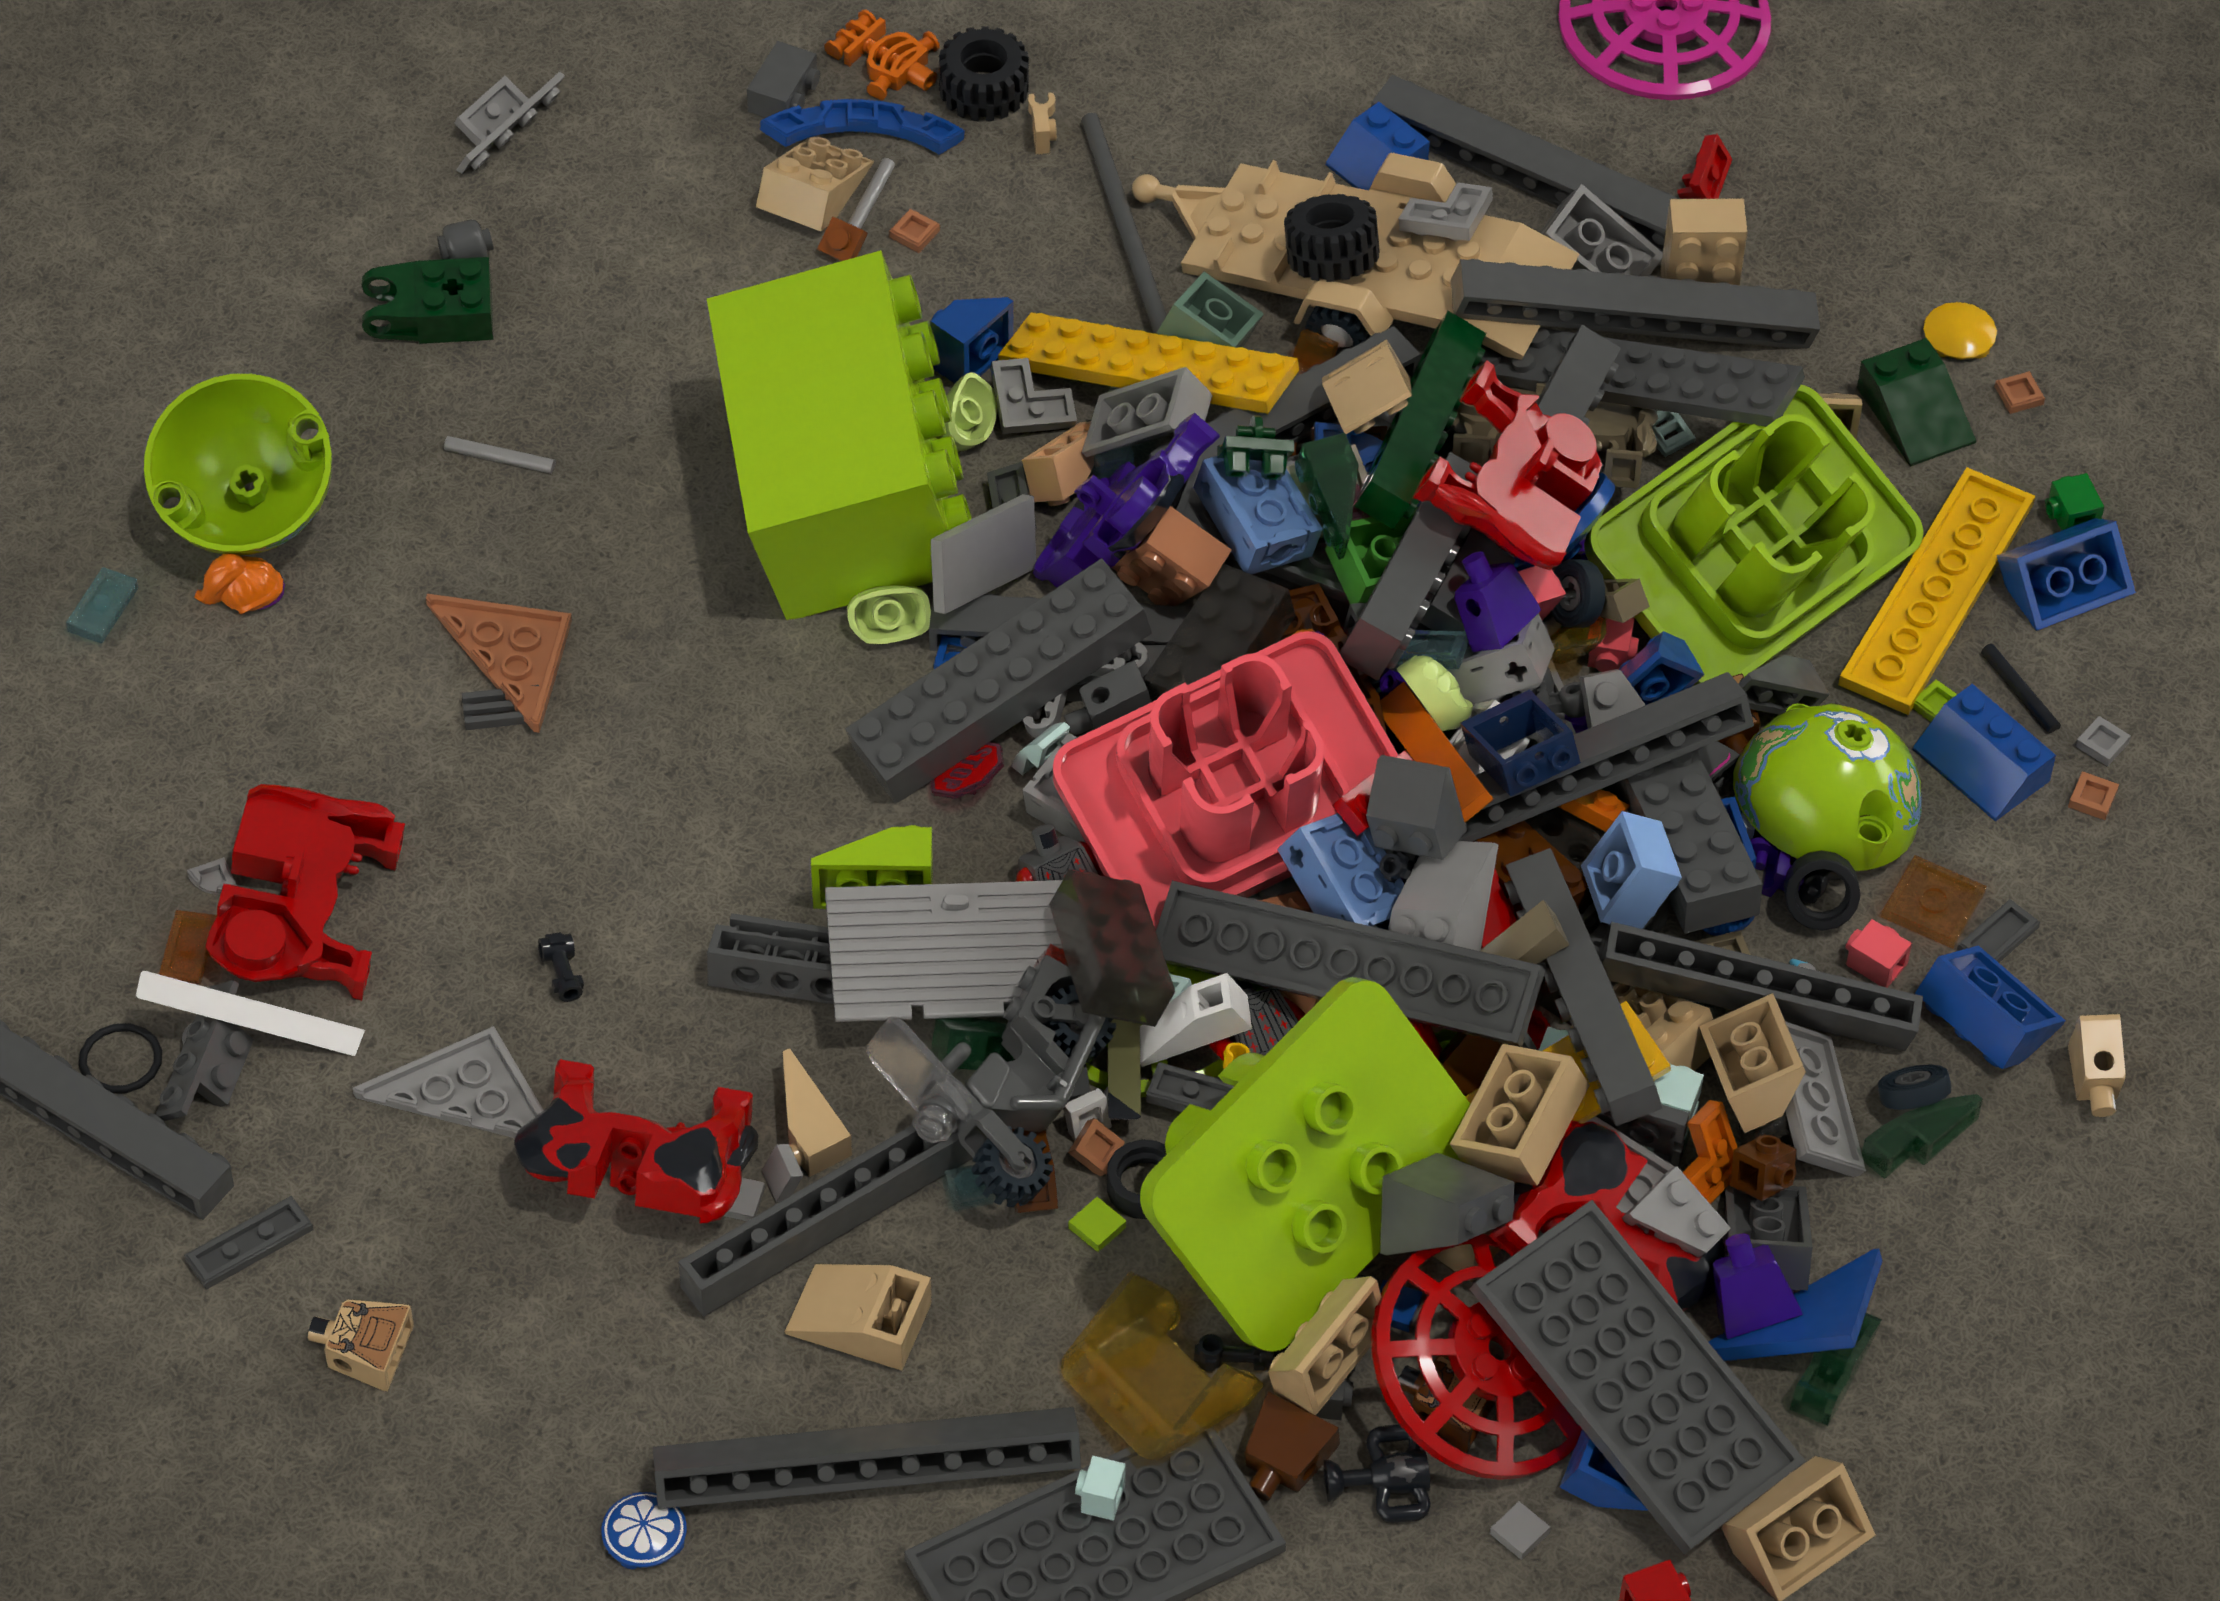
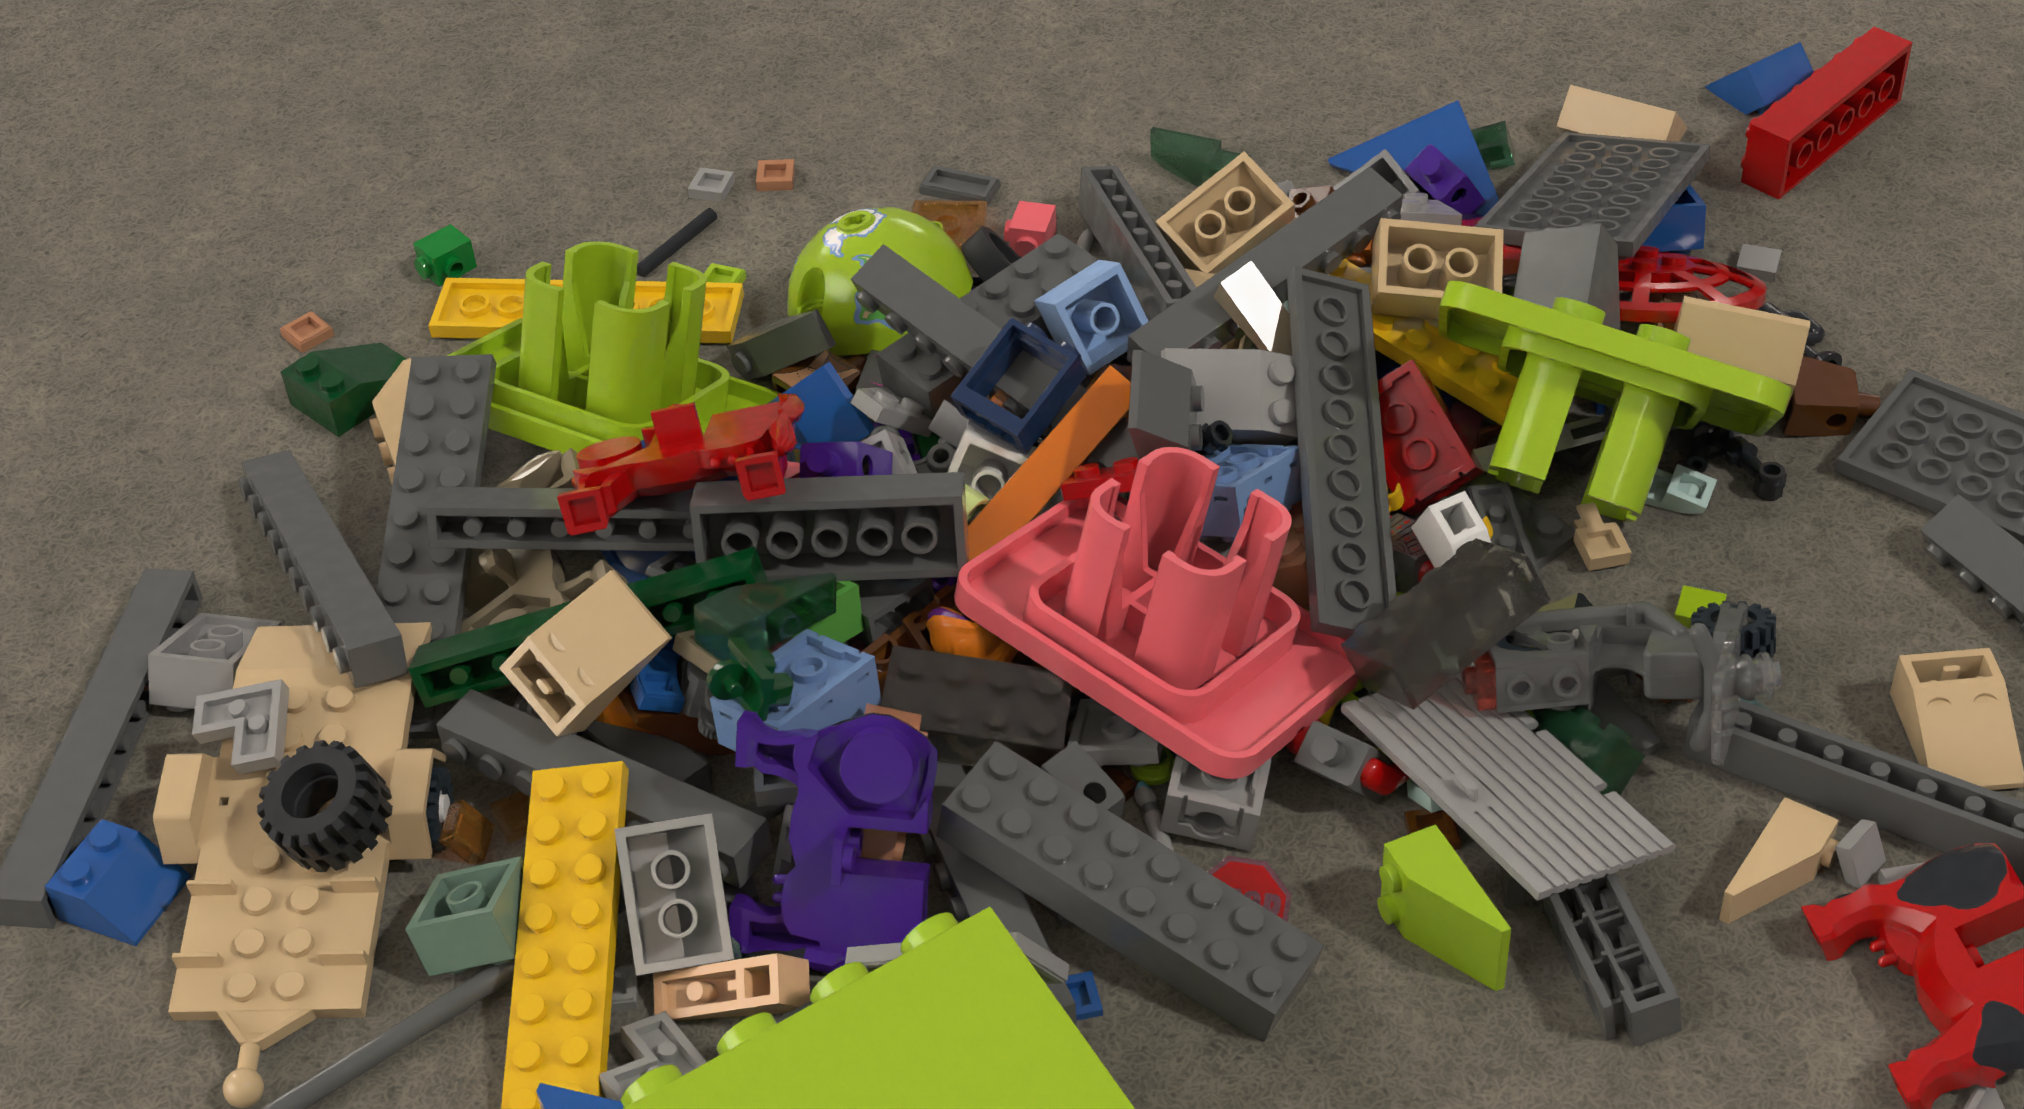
camera: 110 degrees left, 10 degrees down
light aqua slope [1011,722,1070,776] -> none
clear yellow windscreen [1061,1271,1264,1461] -> none
light aqua plate [1075,1456,1126,1521] -> none
black tyre [1106,1139,1167,1219] -> none
tan brick [1661,199,1747,285] -> none
red plate [1677,134,1733,199] -> none
black bush [1878,1064,1951,1110] -> none
blue slope [1912,684,2056,822] -> none
blue slope [1915,945,2066,1069] -> none
yellow dish [1923,302,1997,359] -> none
blue slope [1996,518,2136,630] -> none
tan torso [2068,1014,2126,1117] -> none

